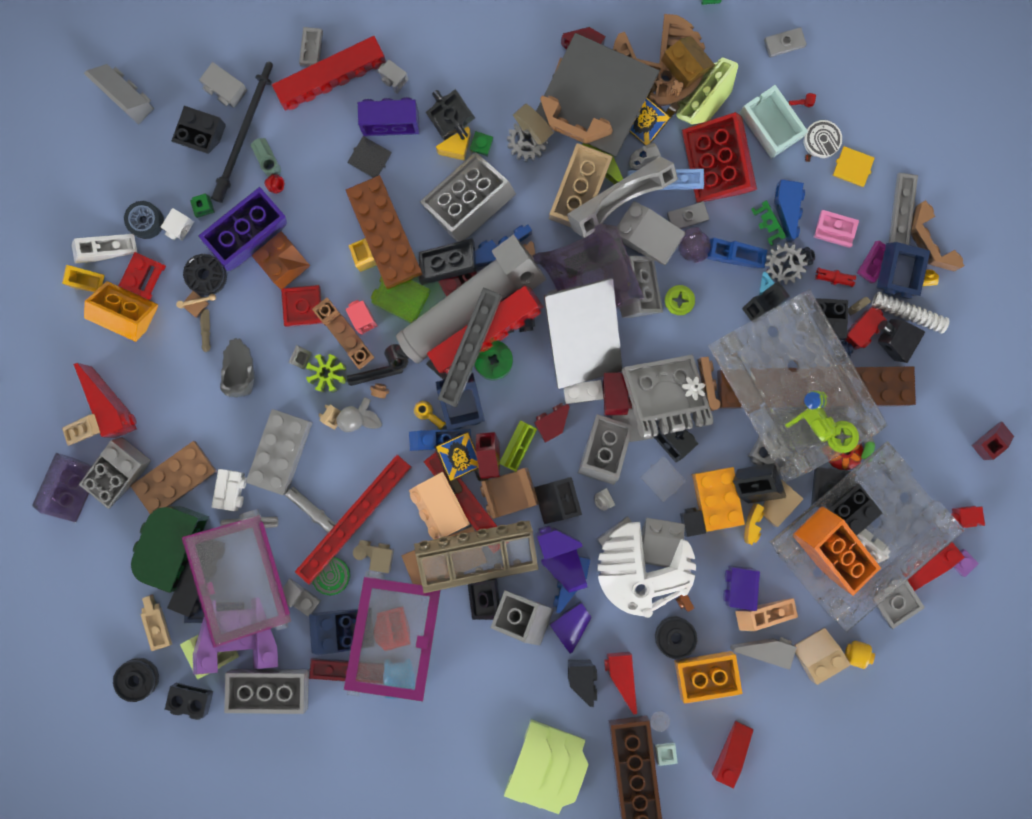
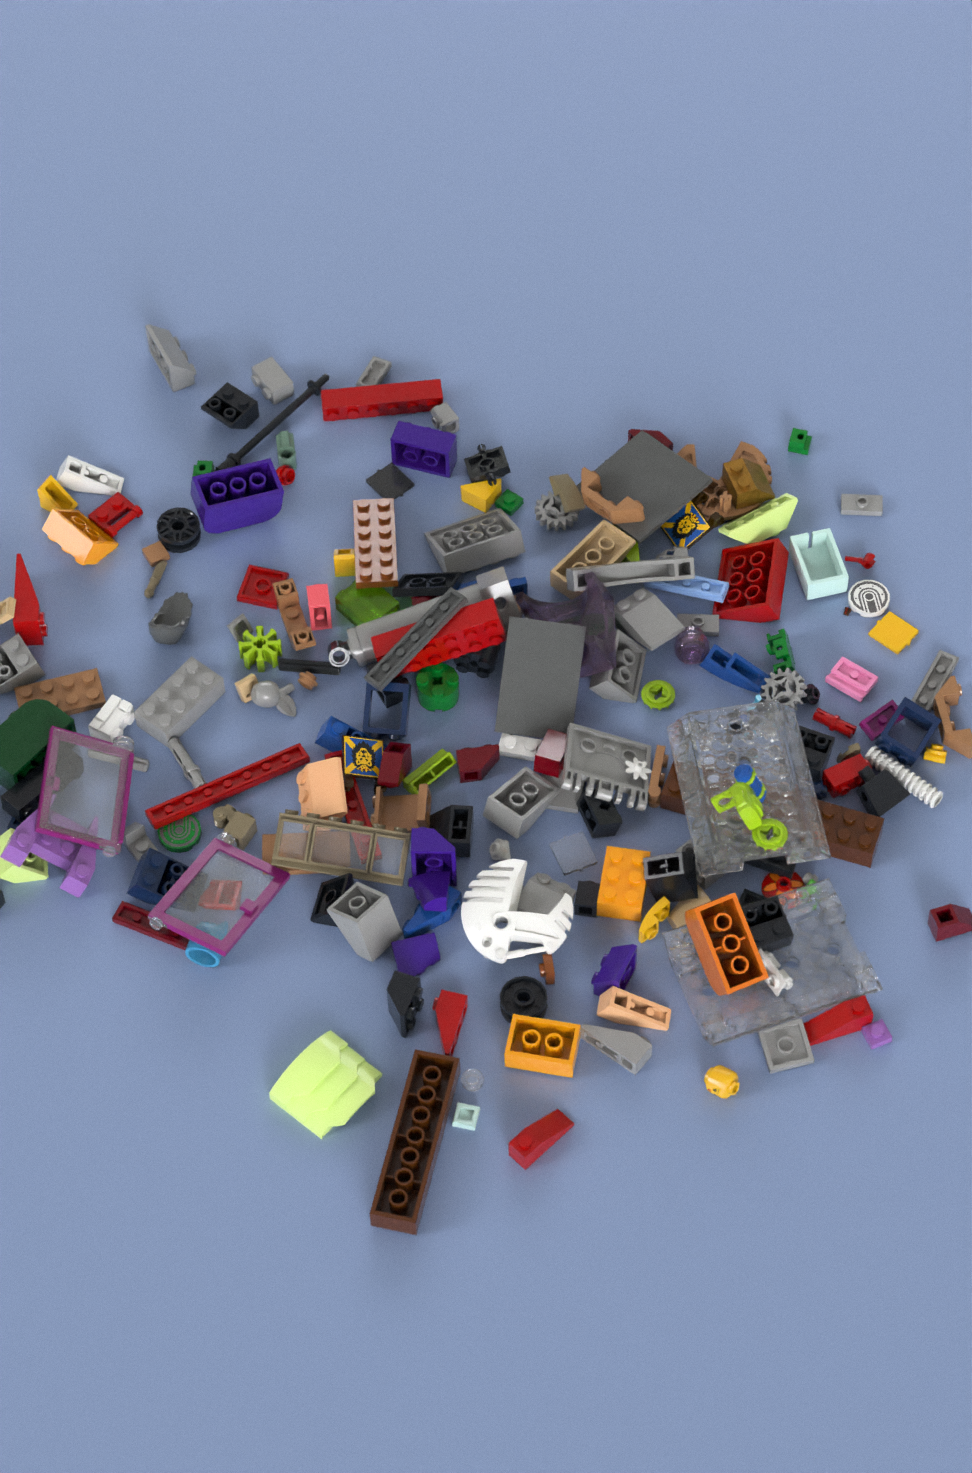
camera: 25 degrees right, 30 degrees down
wheel [124,201,164,239] -> none
white brick [161,208,194,241] -> none
tan hinge [176,294,216,309] -> none
light grey brick [224,669,309,714] -> none
dark orange slope [251,231,311,290] -> none
yellow bar [414,401,446,430] -> none
blue slope [774,179,805,243] -> none
tan slope [794,628,851,685] -> none
red window [951,506,985,528] -> none

